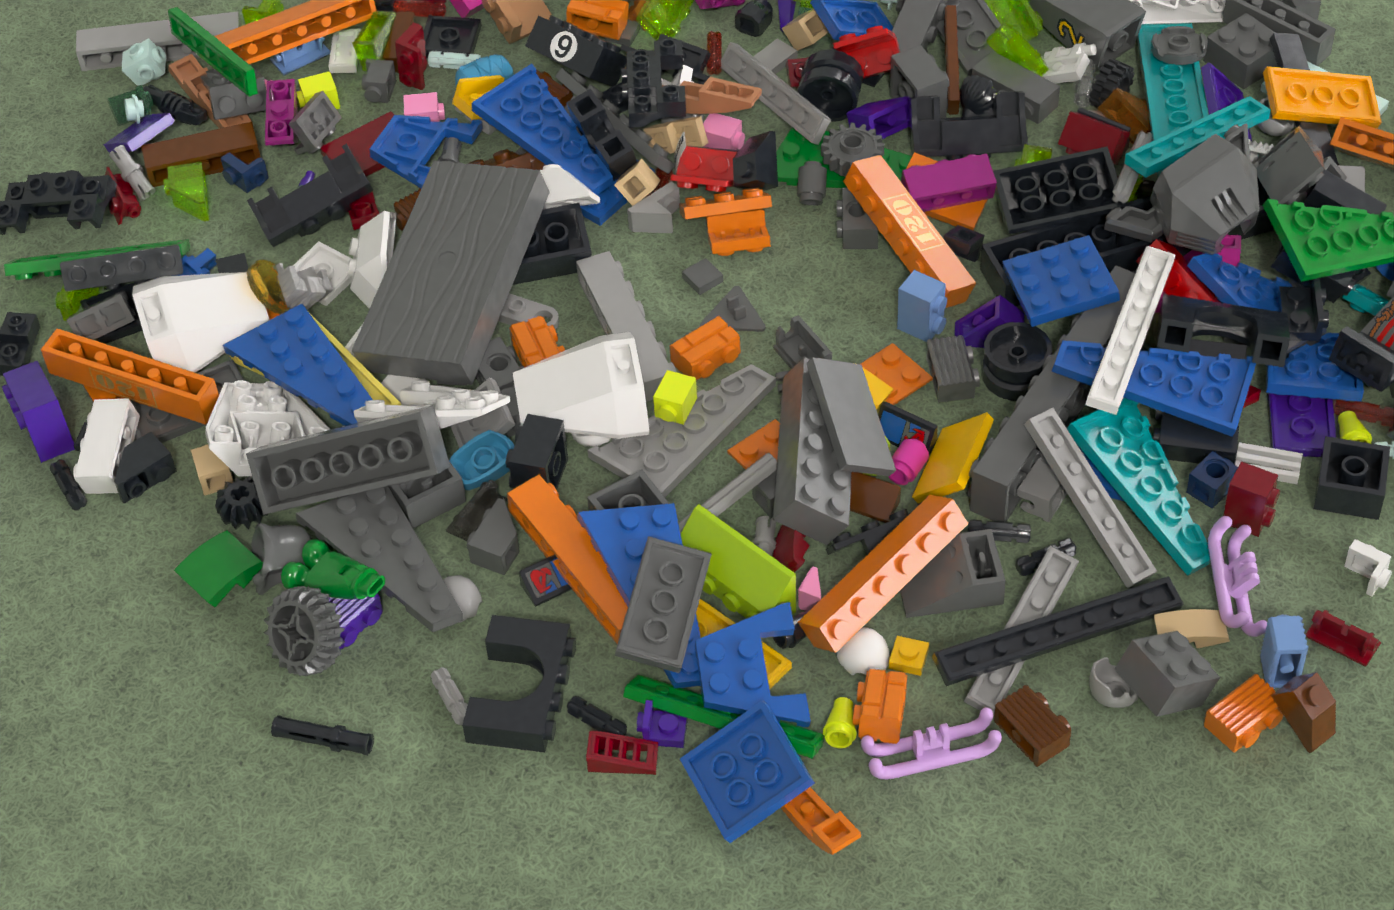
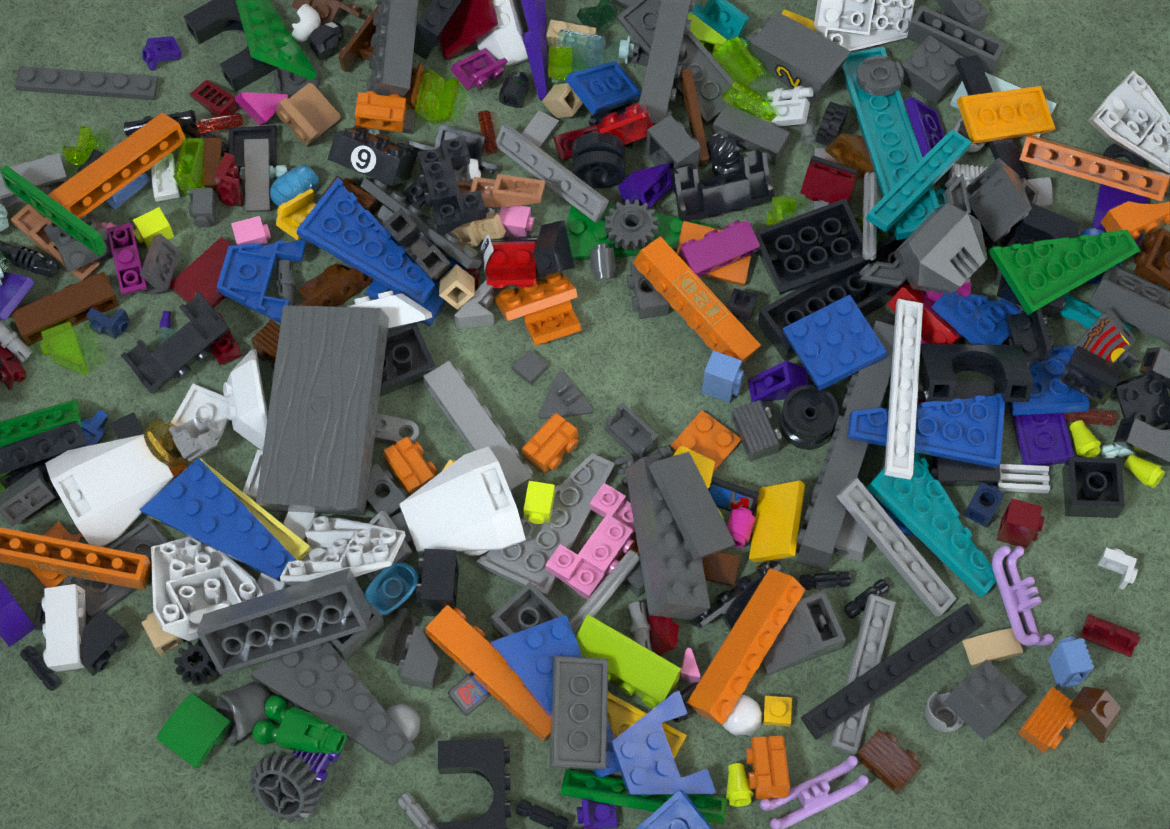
camera: 15 degrees left, 15 degrees up
none -> dark grey tile [244,139,271,212]
none -> bright pink bracket [545,483,636,600]

